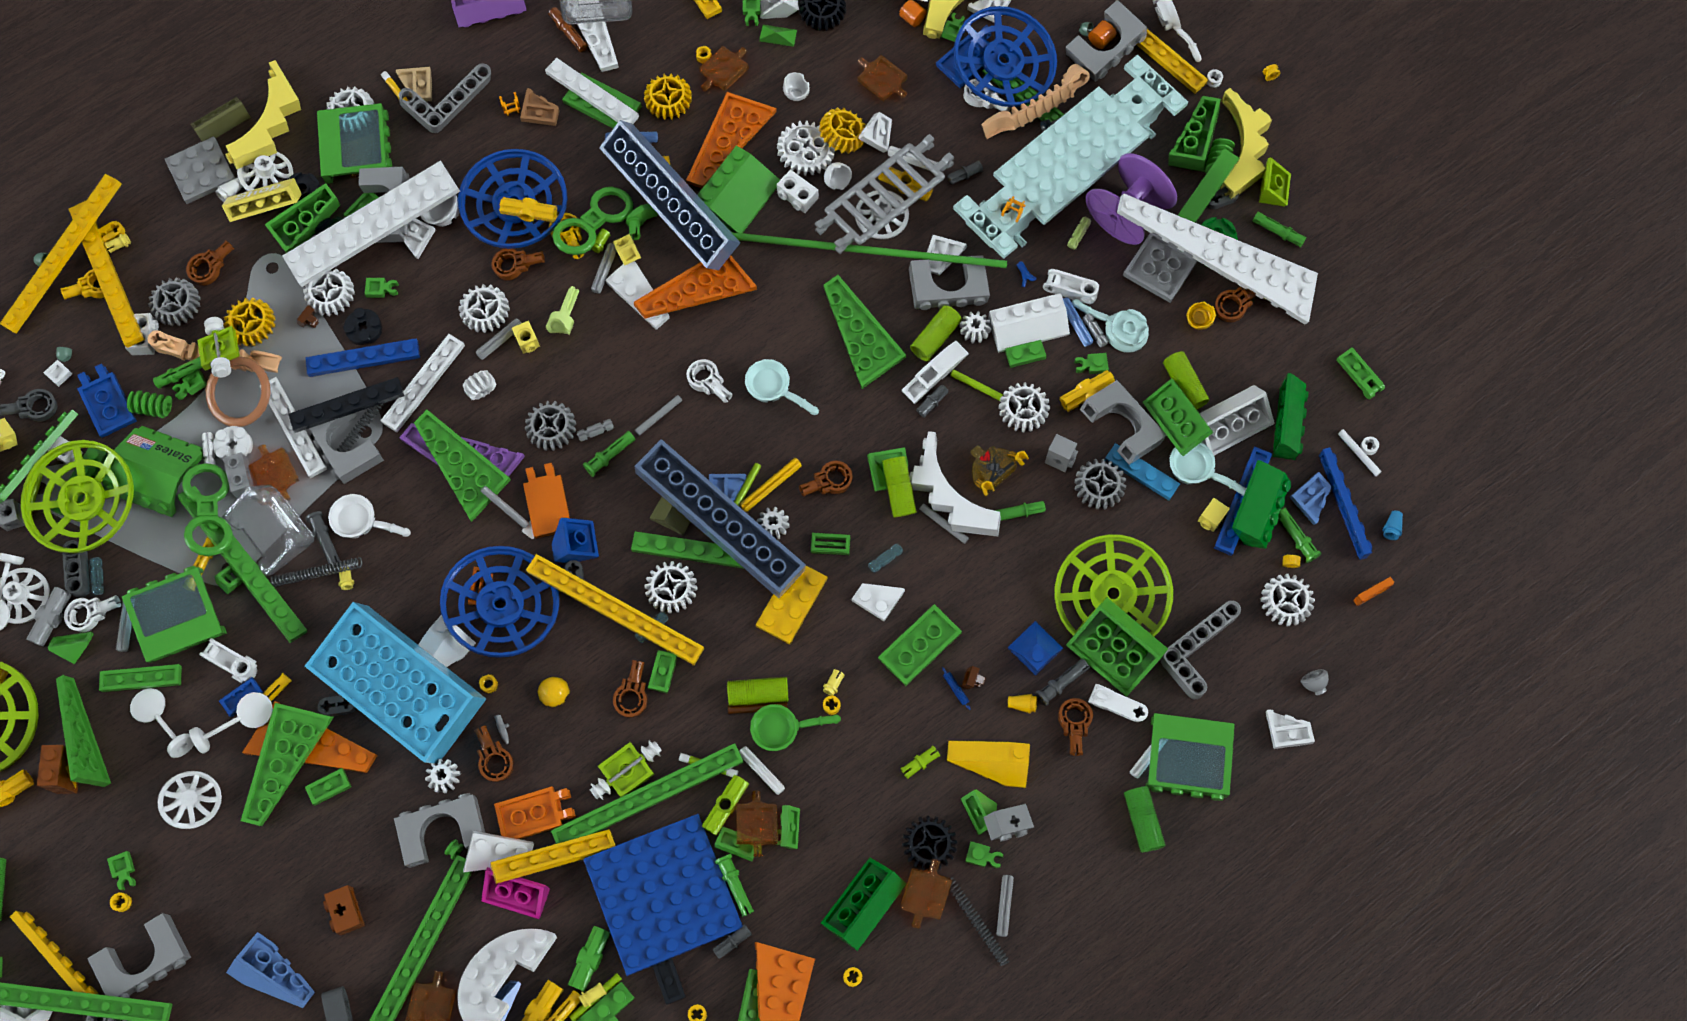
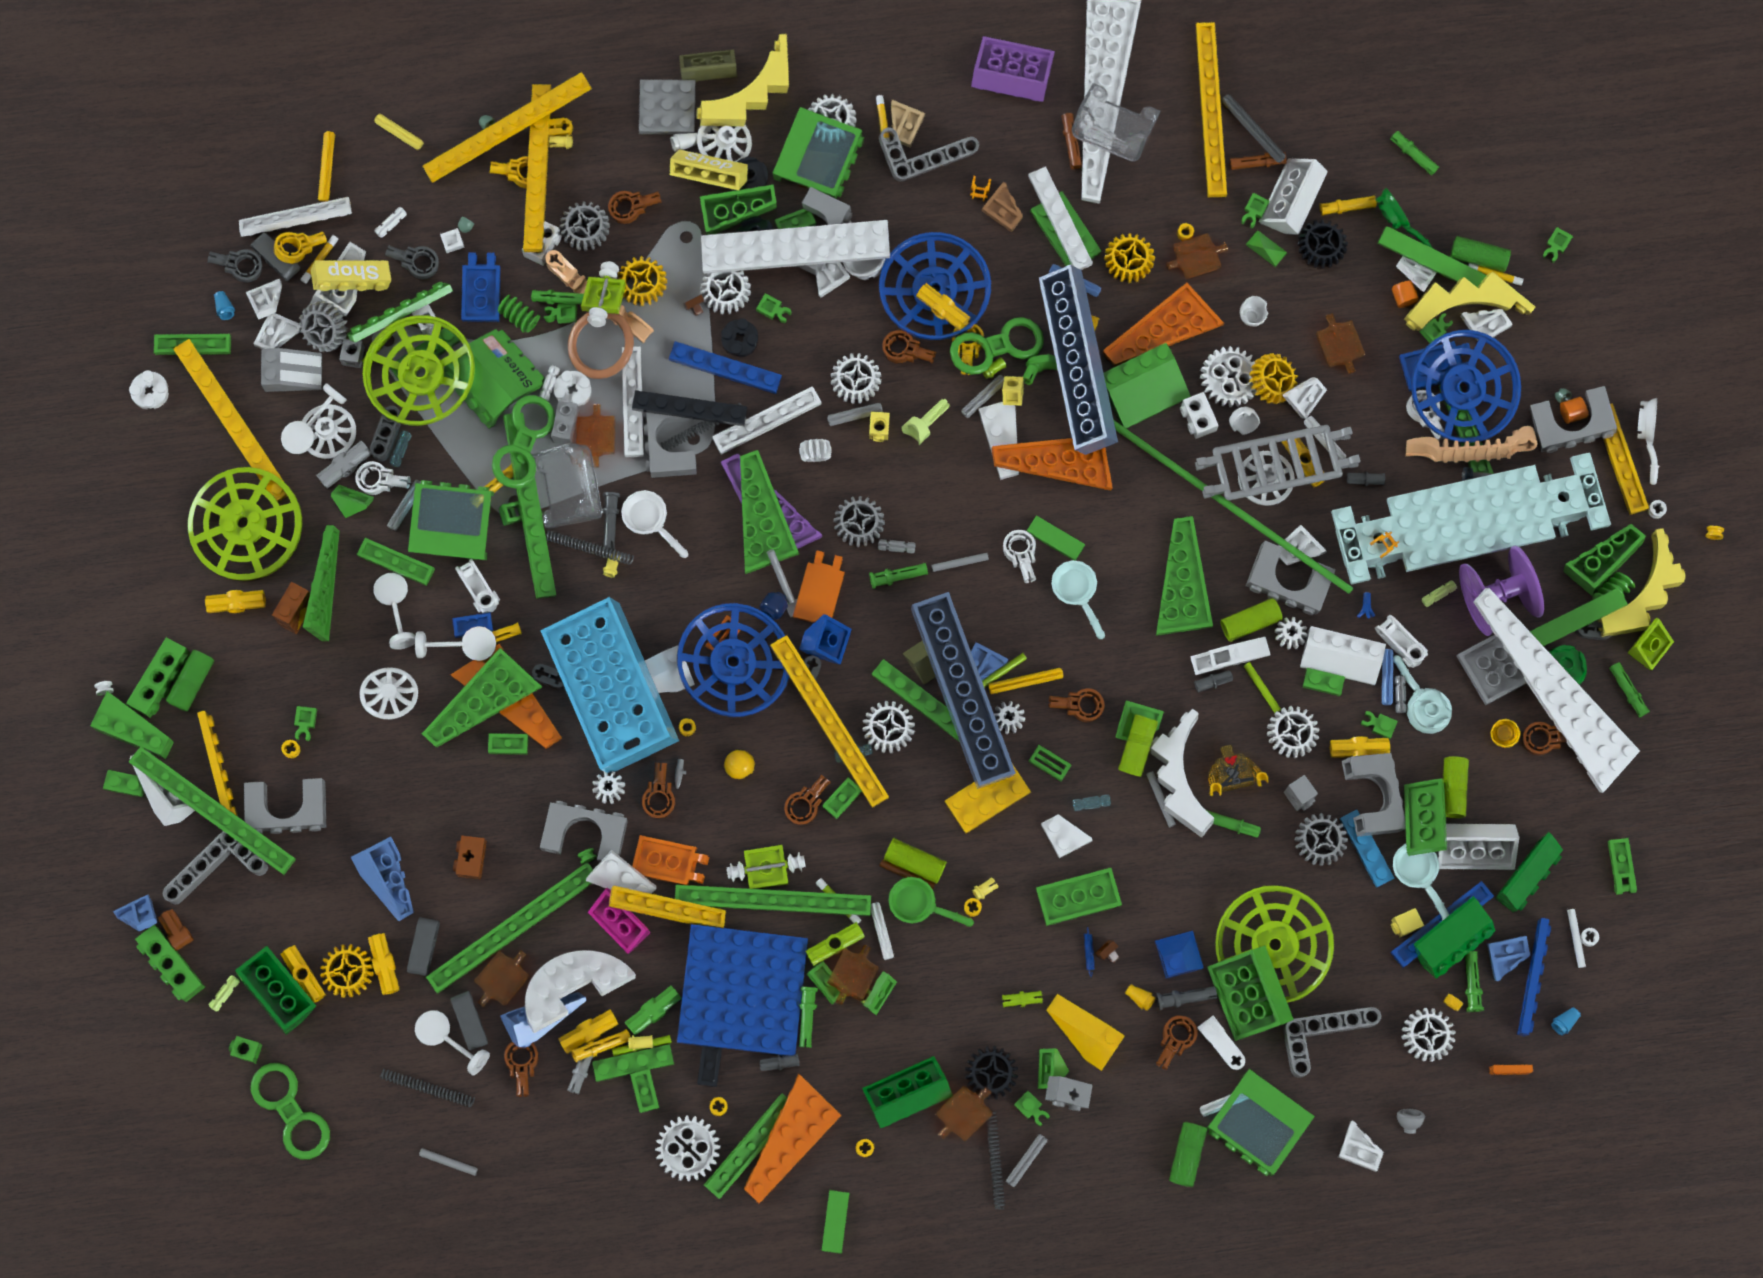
camera: 25 degrees right, 5 degrees up
none -> dark blue head [760,592,788,620]
none -> bright green tile [1027,515,1085,561]

